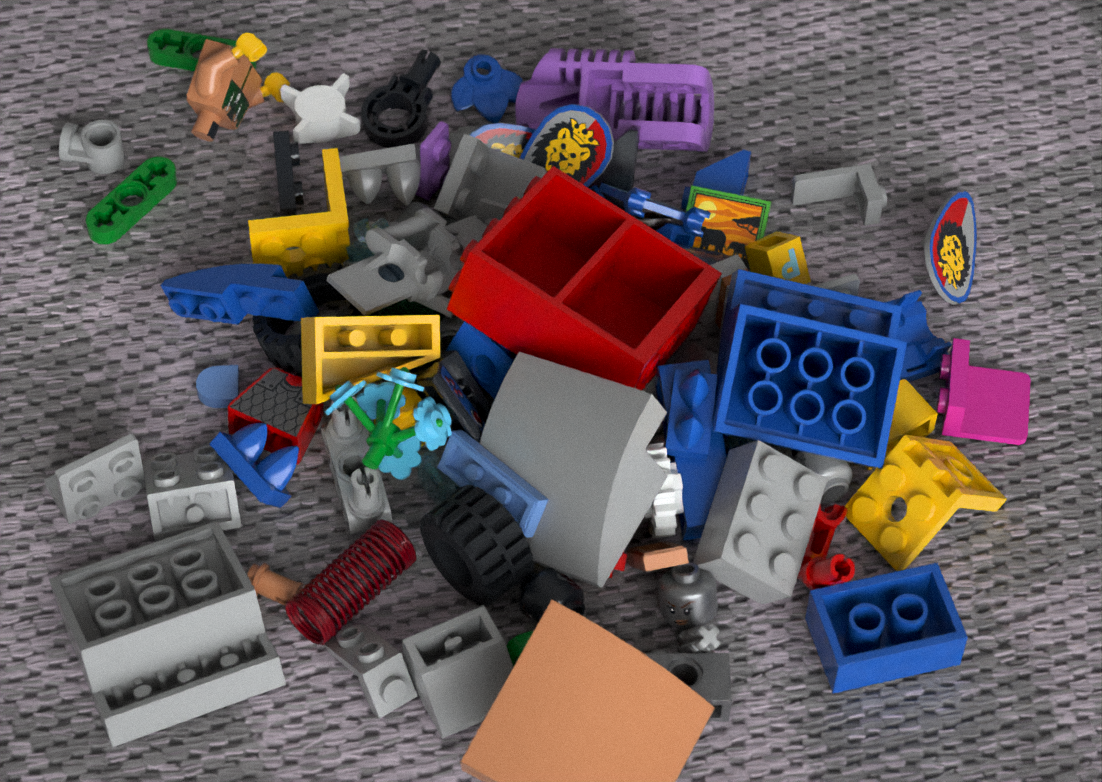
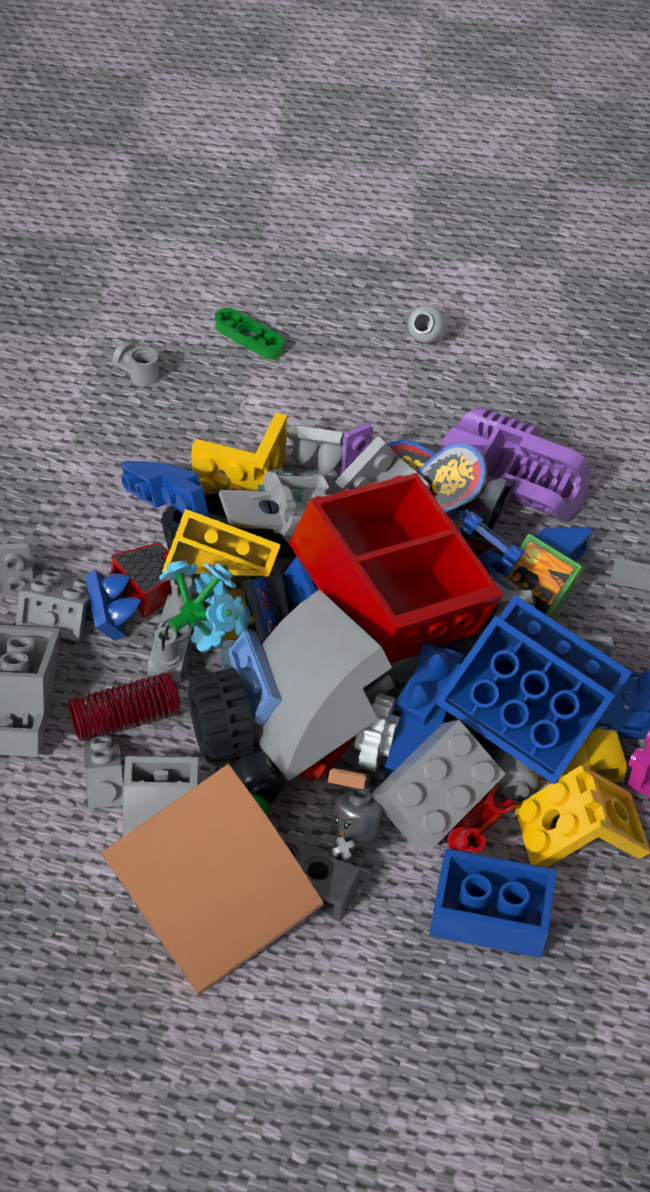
camera: 25 degrees right, 5 degrees down
green beam [86,157,177,244] -> none
nougat torso [187,33,290,142] -> none
medium blue tile [196,365,239,408] -> none
nougat pin [247,563,304,606] -> none
black wing [273,130,304,217] -> none
white piece [280,73,360,144] -> none
black pin [361,50,441,148] -> none
blue plate [451,55,524,123] -> none
yellow brick [744,231,811,284] -> none

